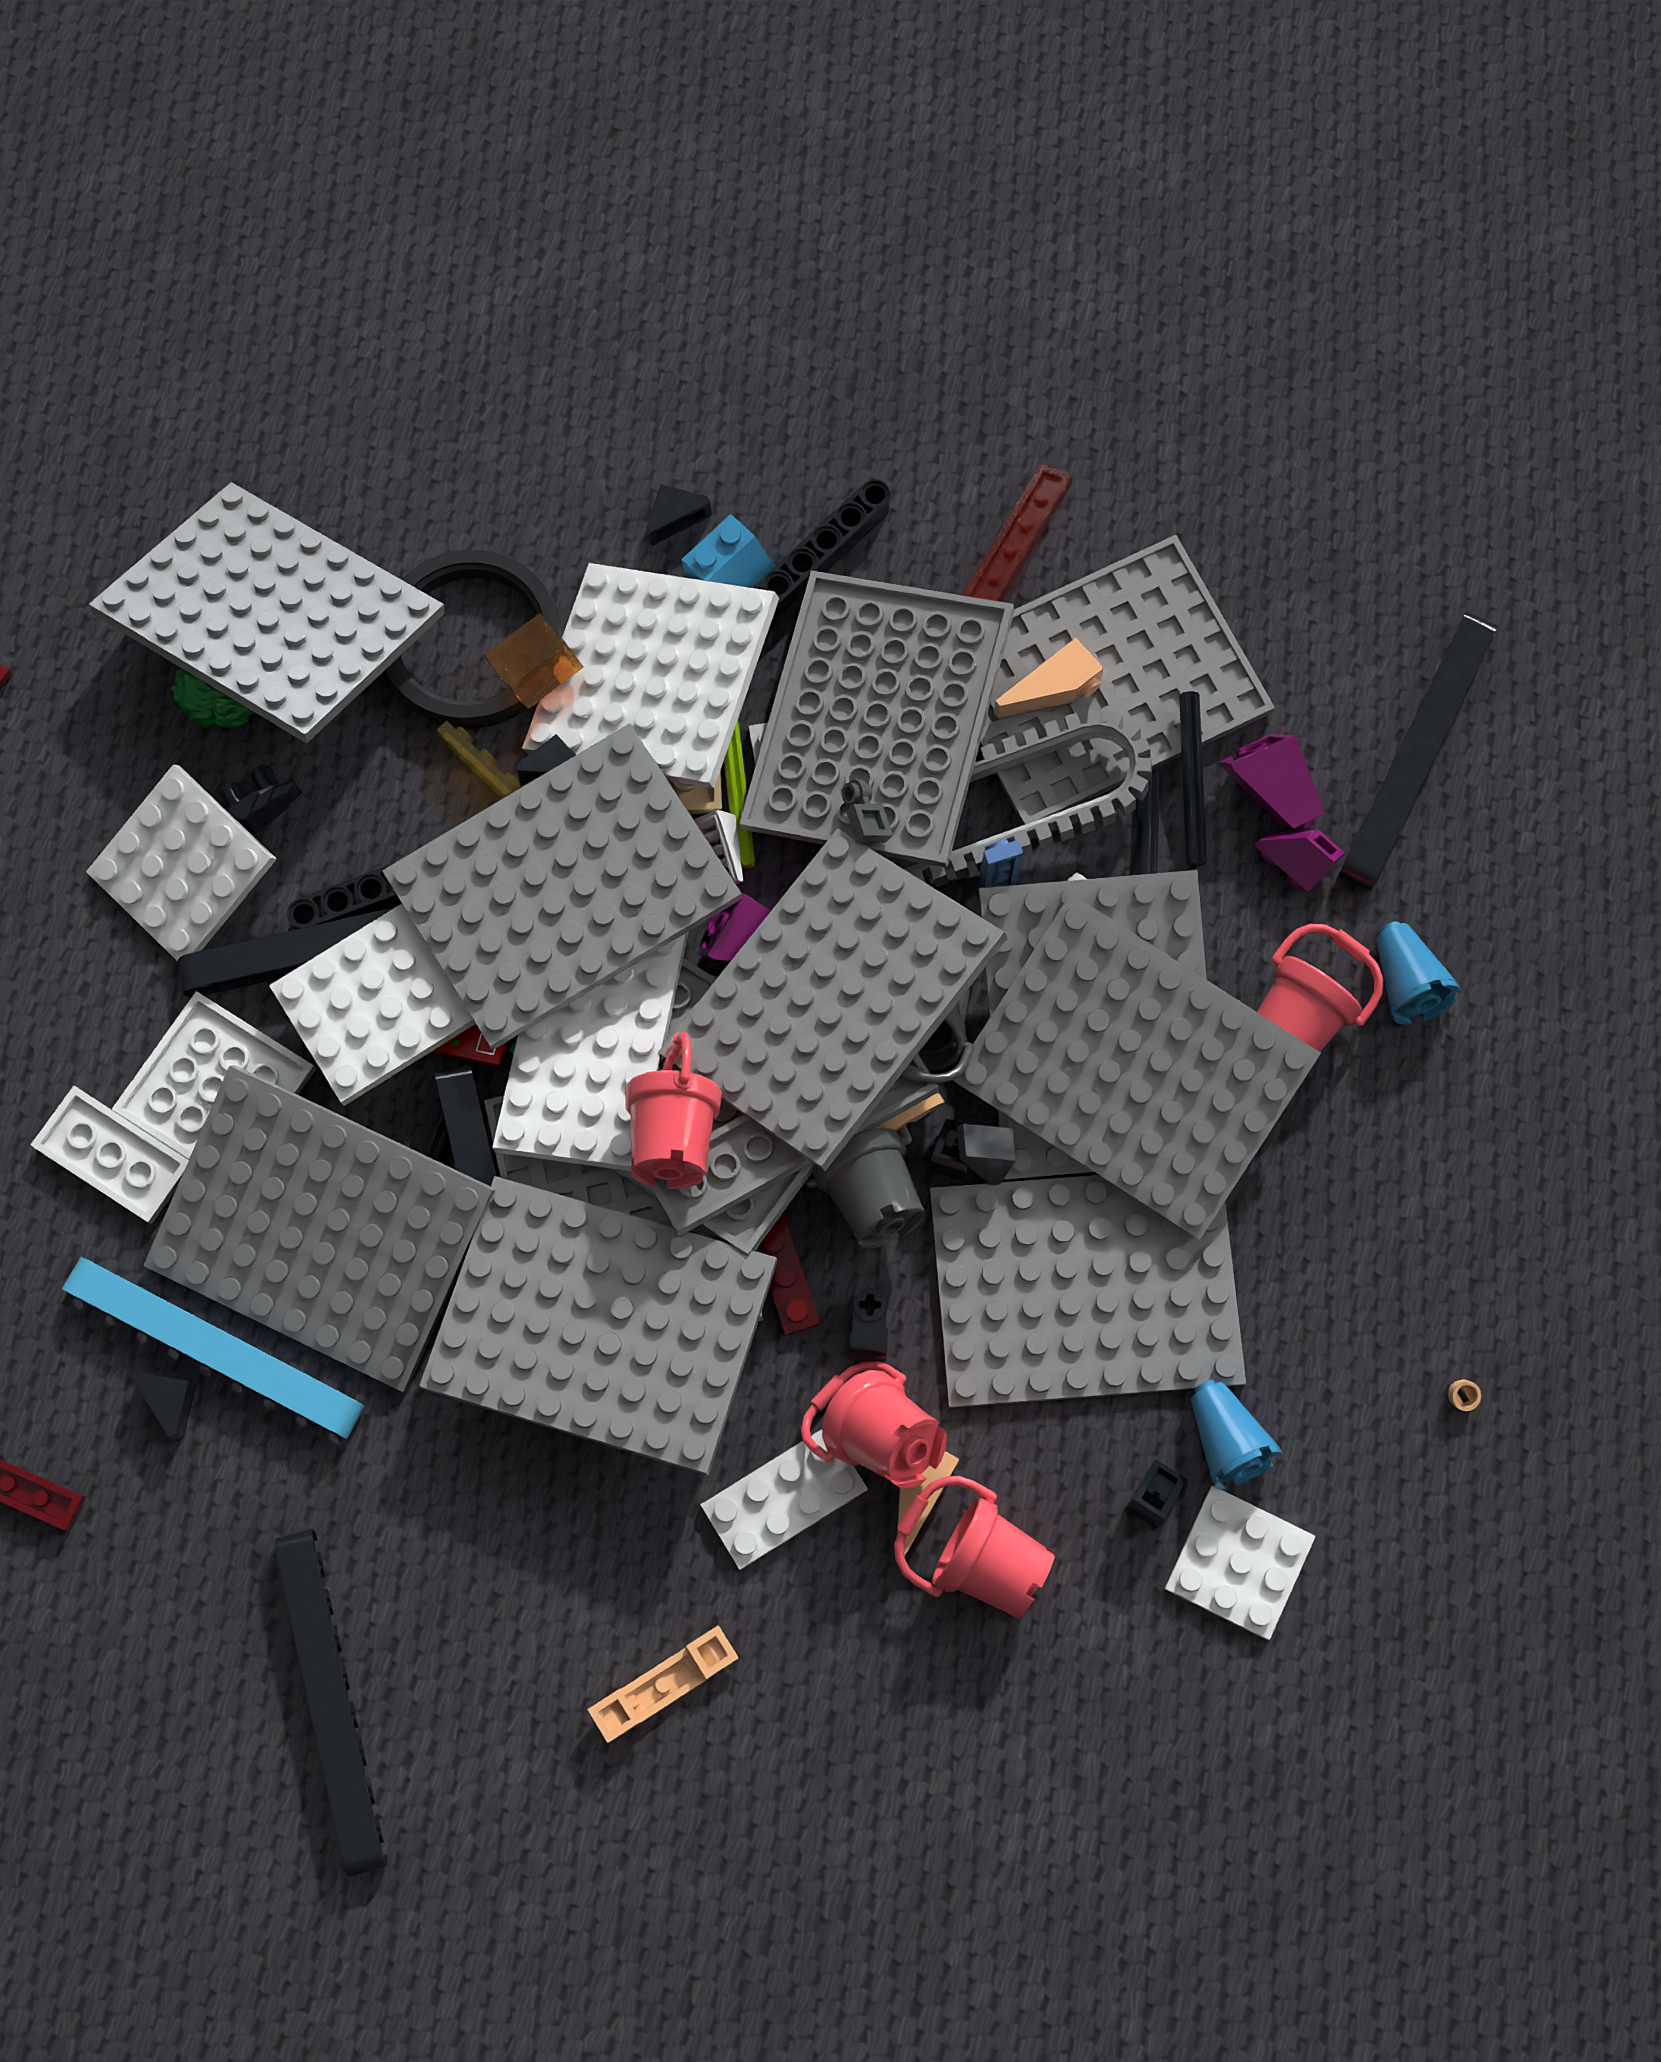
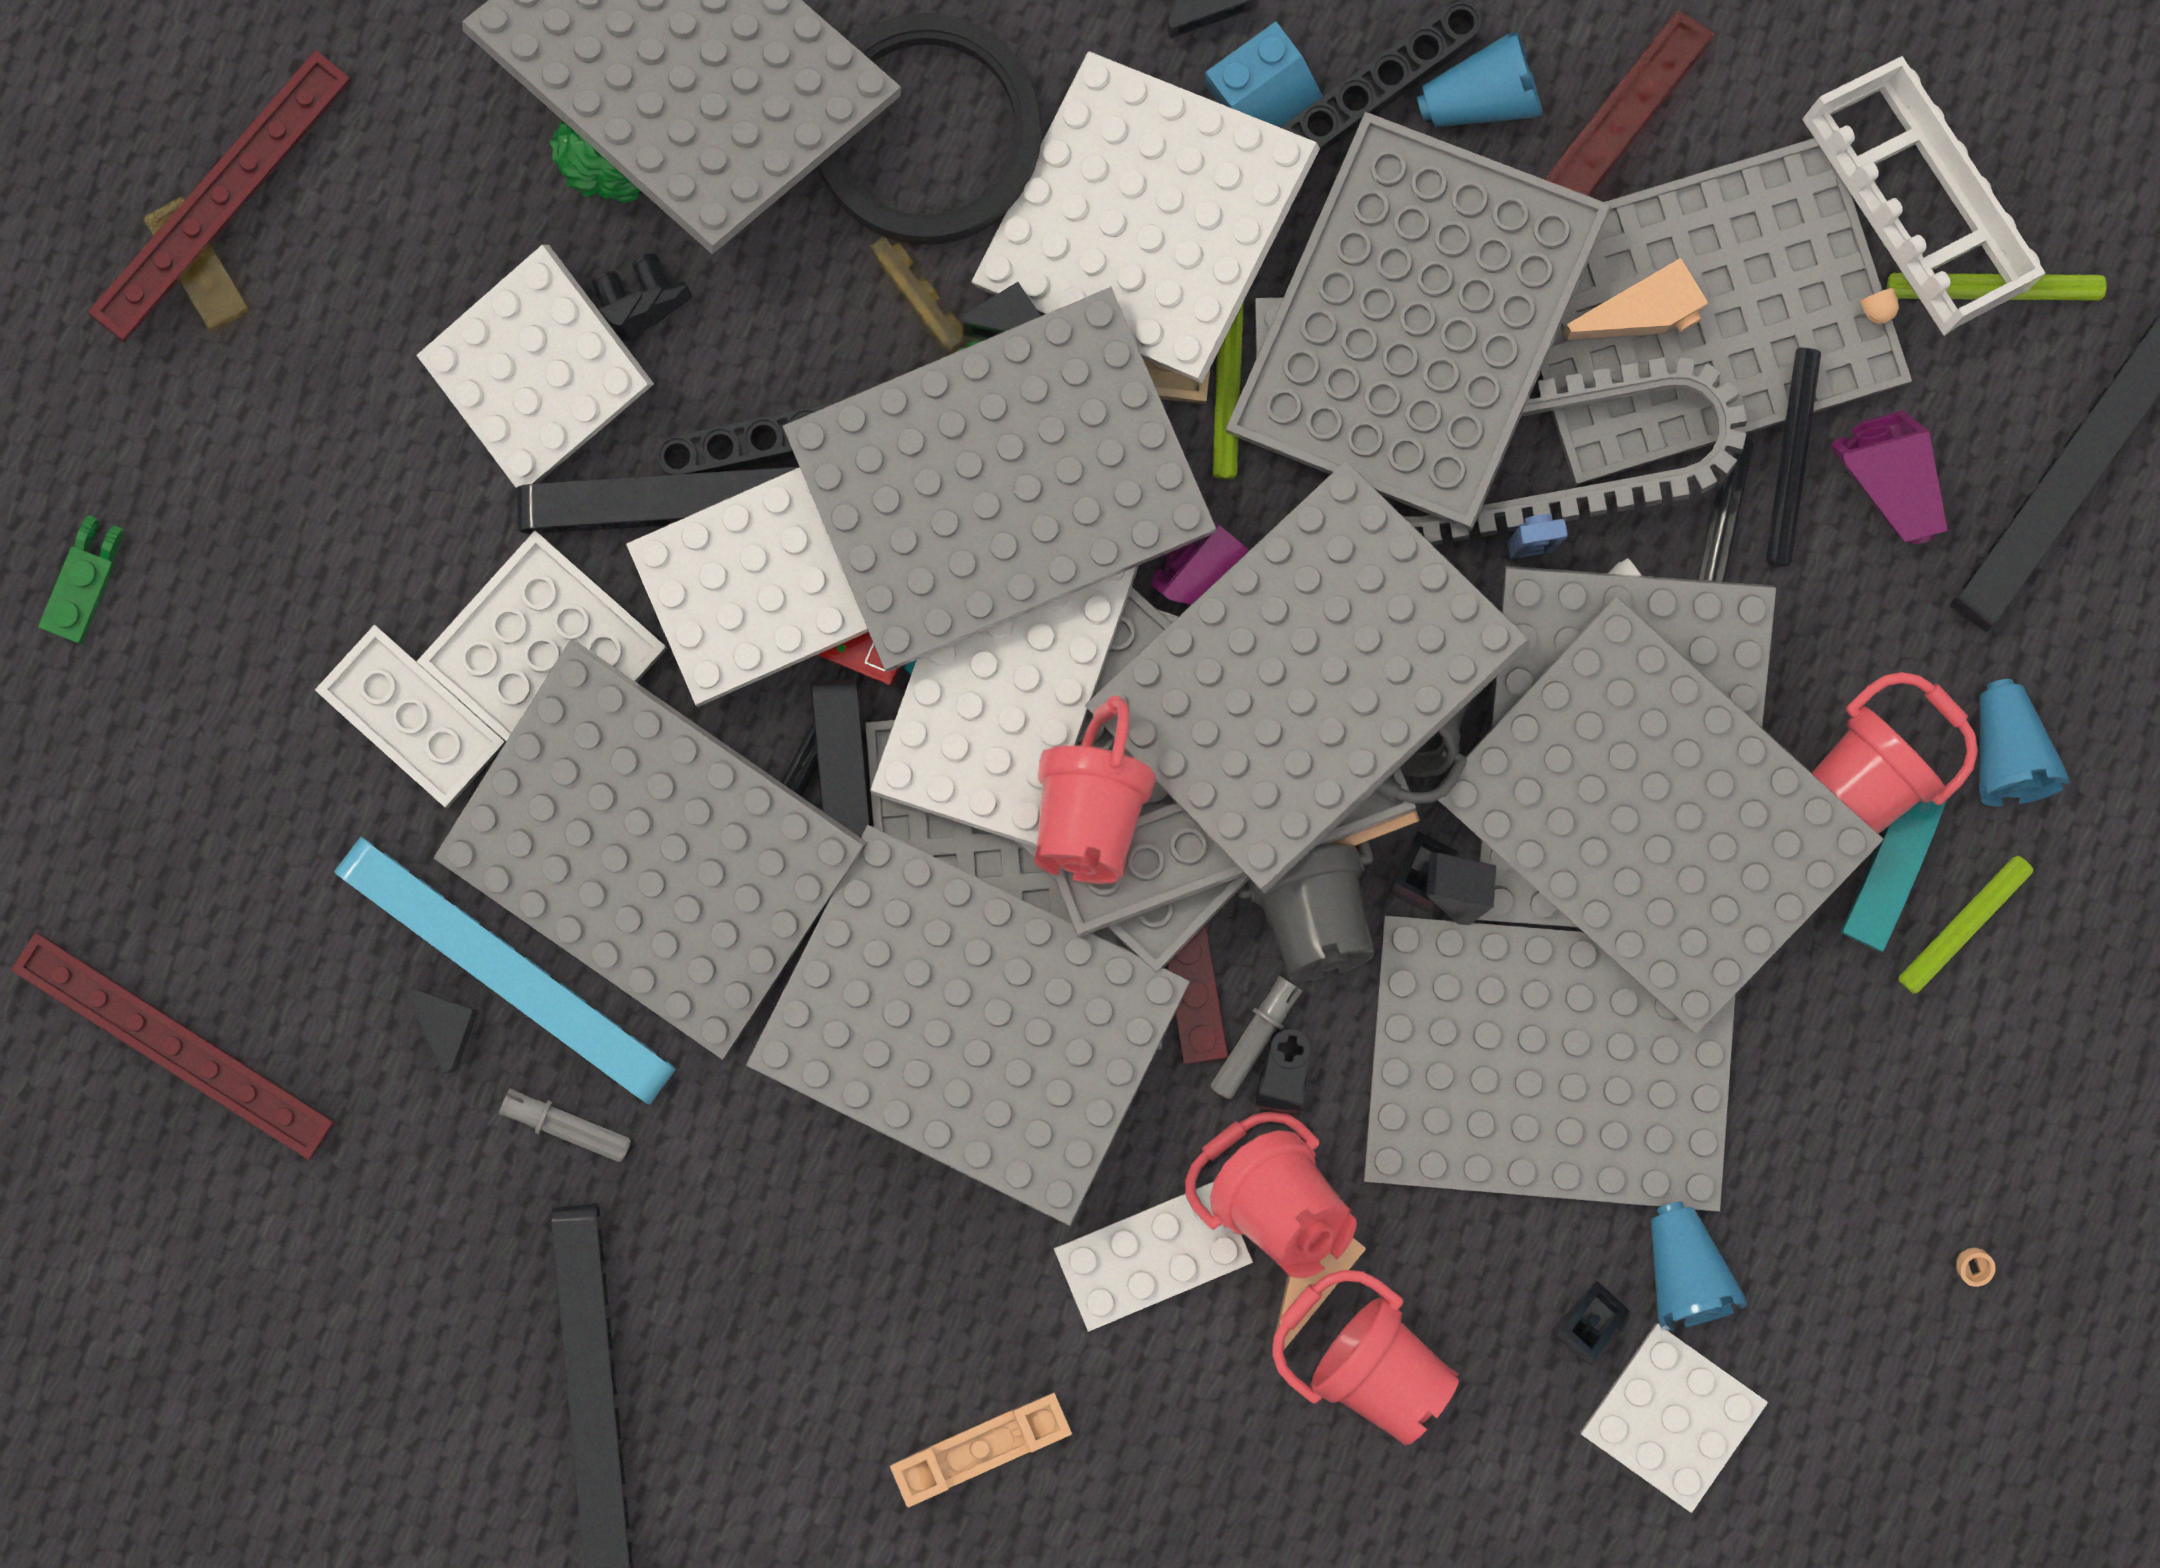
camera: 10 degrees right, 10 degrees up
clear orange slope [484,613,584,709] -> none
white slope [694,810,743,884] -> none
dark grey plate [842,779,893,843] -> none
magenta slope [1255,830,1345,892] -> none
none -> light grey axle [499,1088,630,1162]
none -> light grey axle [1211,976,1303,1099]
none -> dark azure cone [1417,32,1543,127]
none -> white window [1802,56,2045,336]
none -> teal slope [1840,800,1947,952]
none -> light nougat hinge [1860,287,1899,324]
none -> lime axle [1887,273,2106,300]
none -> lime axle [1898,855,2033,994]

